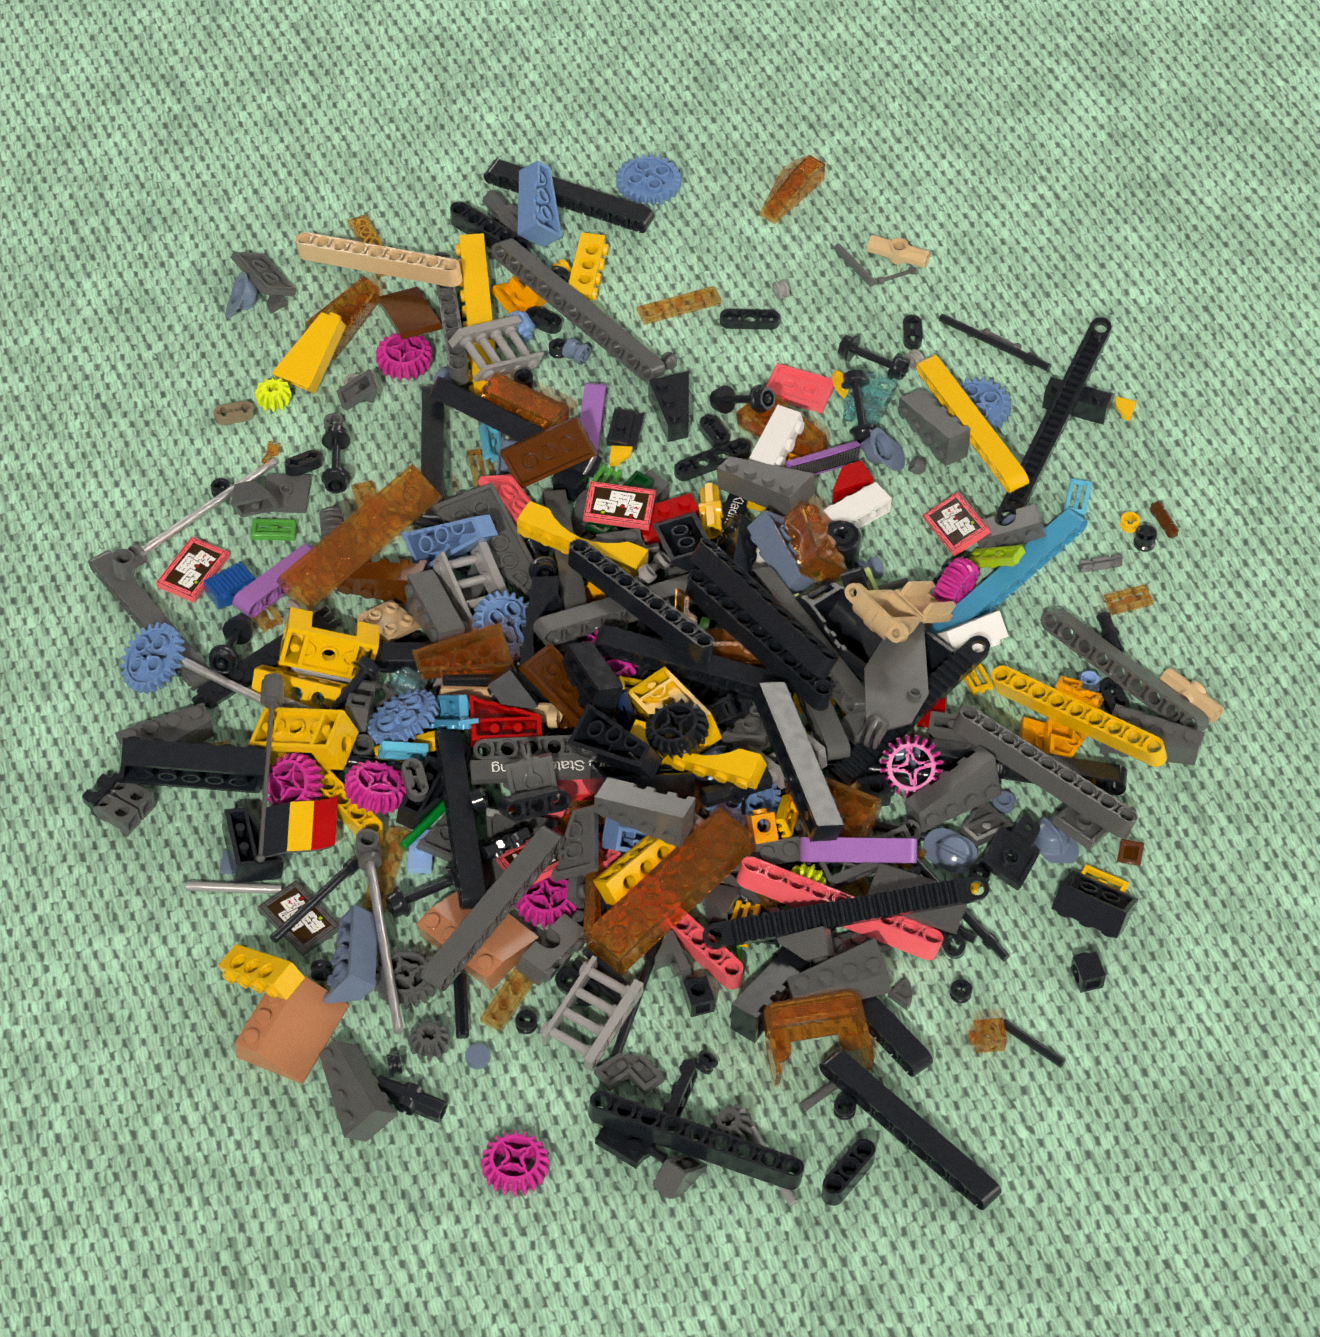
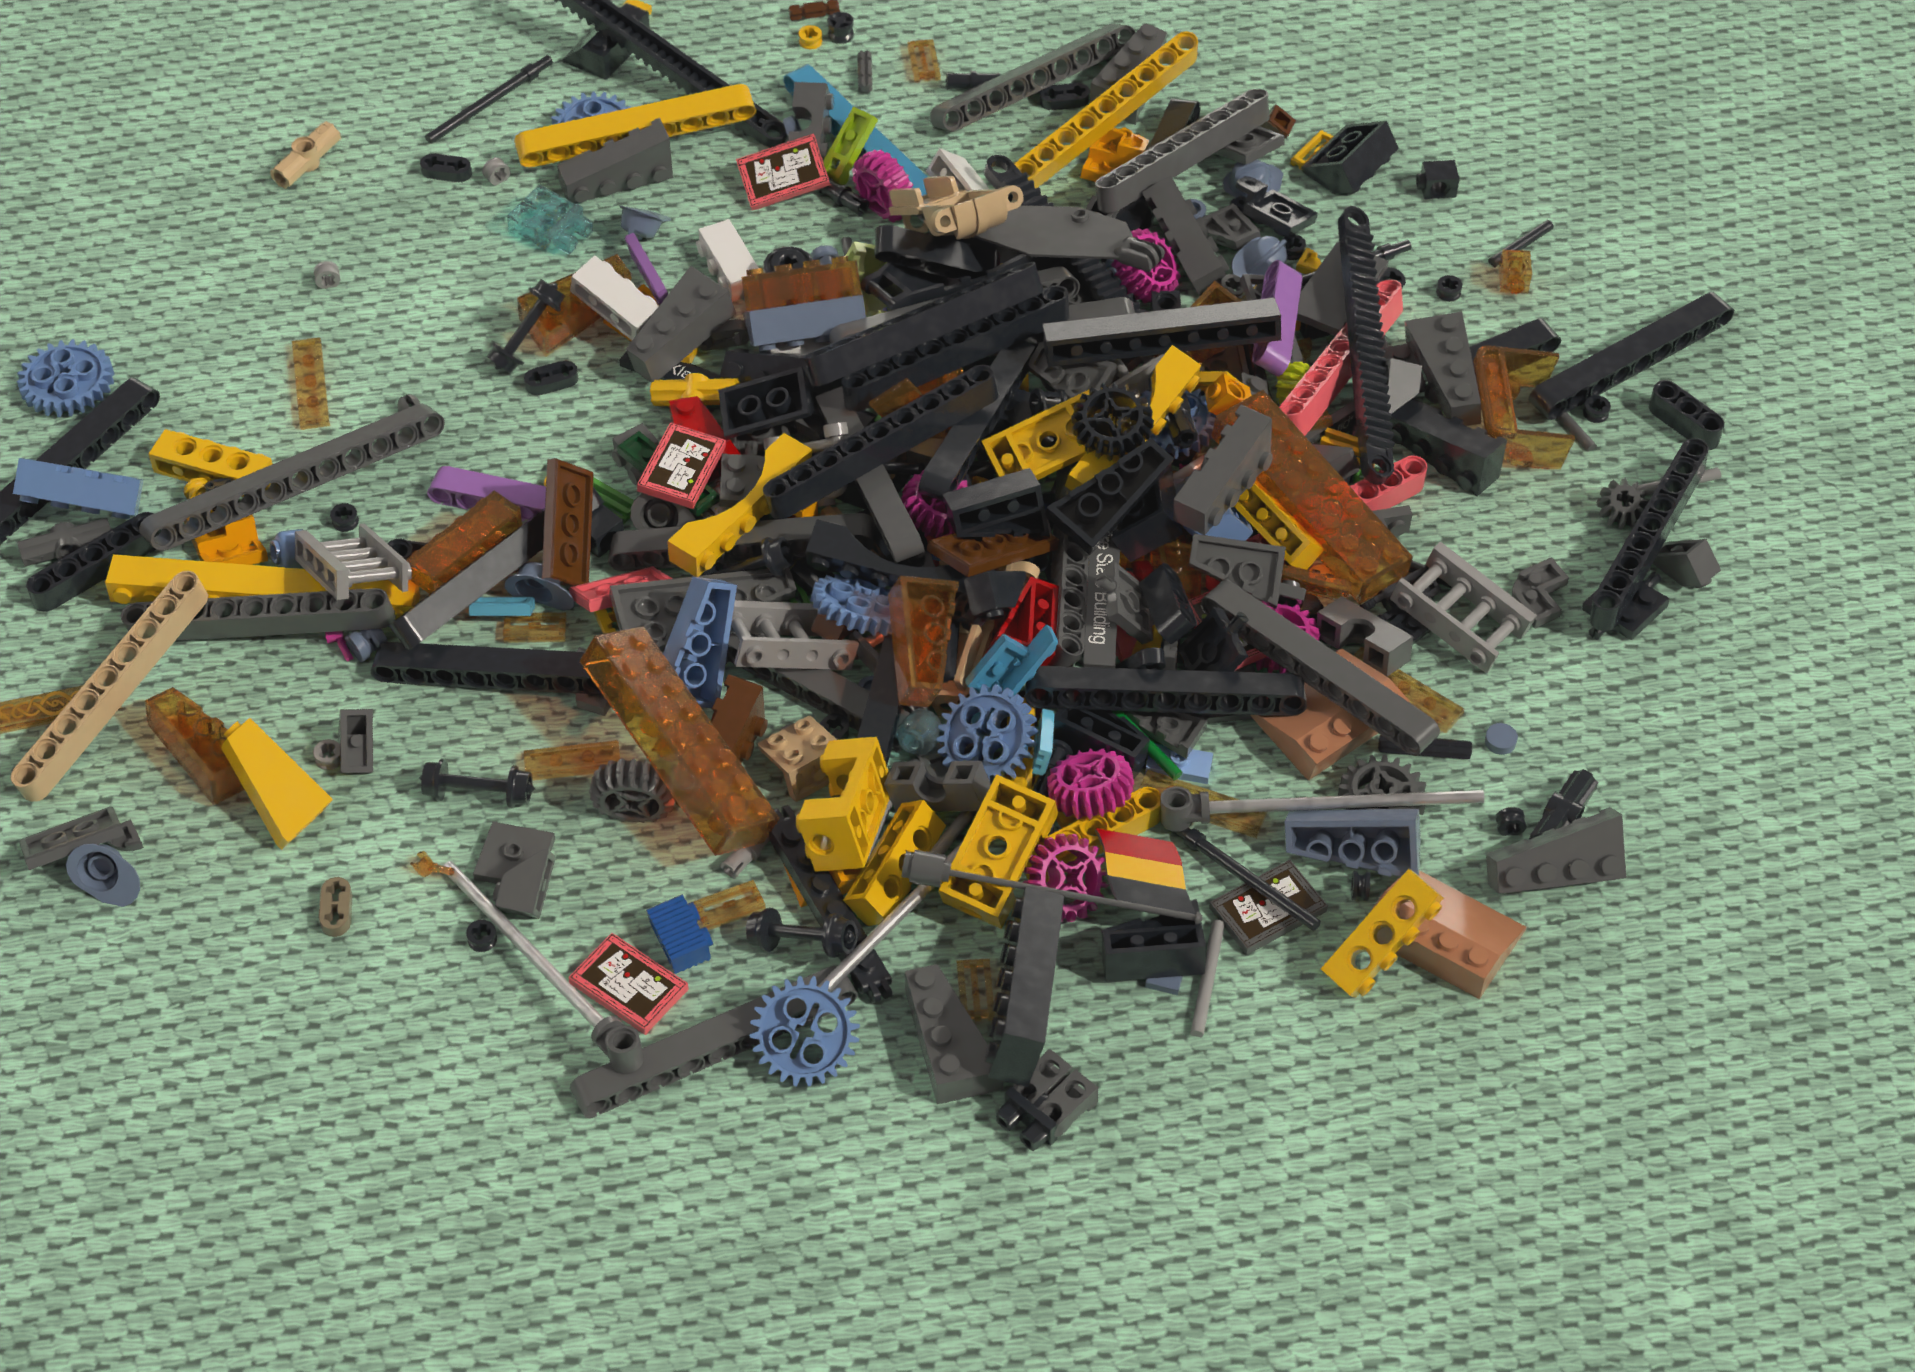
camera: 80 degrees left, 0 degrees up
medium lavender beam [232,543,325,618] -> none
bright green tile [251,519,297,541] -> none
neon yellow gear [255,377,292,413] -> none
black beam [285,450,322,476] -> none
black piece [319,655,381,710] -> none
dark grey bush [324,413,343,430] -> none
dark pink gear [376,333,433,381] -> none
reddish brown tile [378,287,442,340] -> none
black piece [385,866,457,918] -> none
dark grey beam [401,758,429,802] -> none
dark grey wedge [404,569,465,650] -> none
dark grey gear [408,1018,450,1062] -> none
dark pink gear [481,1129,550,1197] -> none
black bush [515,1010,537,1034] -> none
black beam [526,307,562,334] -> none
sand blue wheel [562,337,591,365] -> none
black plate [606,408,645,450] -> none
black wedge [648,371,689,442] -> none
black hinge [663,1059,697,1117] -> none
black beam [674,439,751,481] -> none
black brick [683,975,715,1017] -> none
black bush [694,1050,718,1075] -> none
black beam [719,309,780,330] -> none
clear orange wedge [759,155,825,224] -> none
coral tile [766,363,835,414] -> none
yellow tile [832,370,851,398] -> none
red slope [832,460,873,505] -> none
dark grey bar [834,243,876,287] -> none
black piece [838,335,910,380] -> none
black piece [841,369,878,444] -> none
dark grey hinge [877,267,916,284] -> none
dark grey hinge [908,455,926,475] -> none
dark grey hinge [982,328,1022,350] -> none
light orange slope [1056,675,1104,710] -> none
medium azure tile [1063,478,1092,518] -> none
light blue plate [1078,671,1101,693] -> none
tan piece [1159,668,1224,723] -> none

